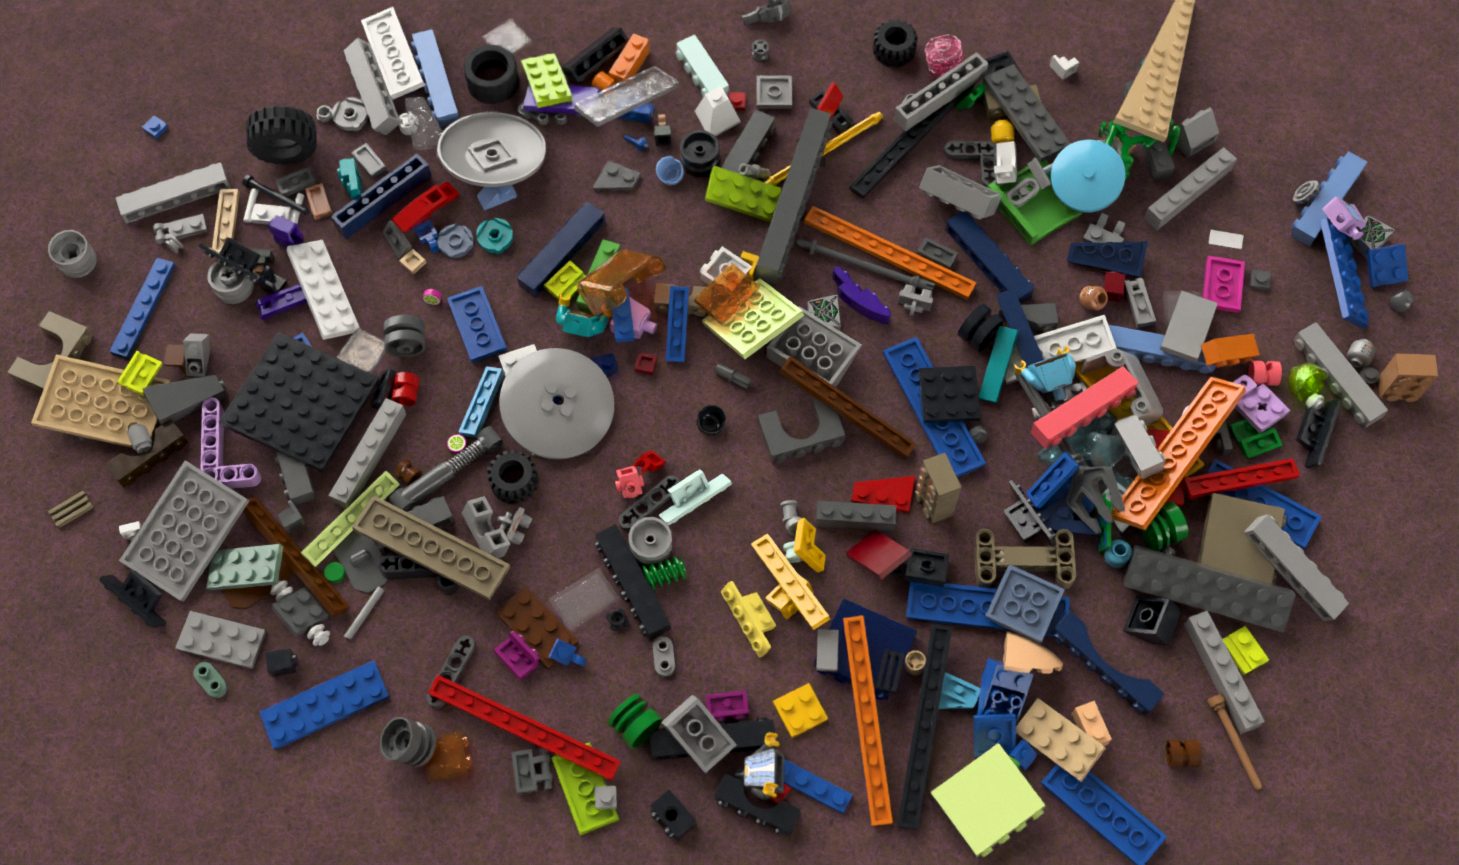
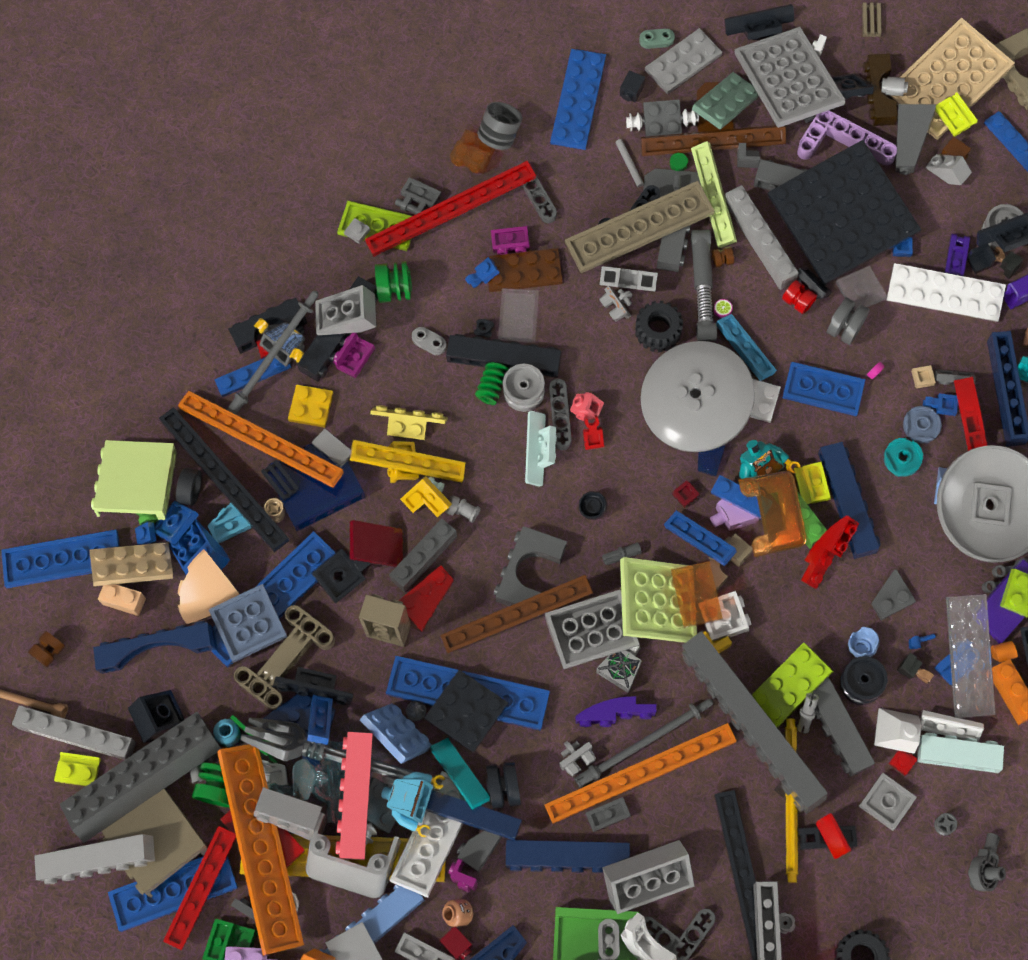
camera: 130 degrees right, 5 degrees up
black brick [650,789,697,841] -> none
none -> black tyre [176,467,202,506]
none -> dark grey bar [226,290,319,415]
none -> medium blue plate [360,704,432,764]
none -> magenta bracket [449,858,478,893]
none -> red slope [801,516,859,589]
none -> black plate [831,73,874,99]
none -> white tile [920,710,984,742]

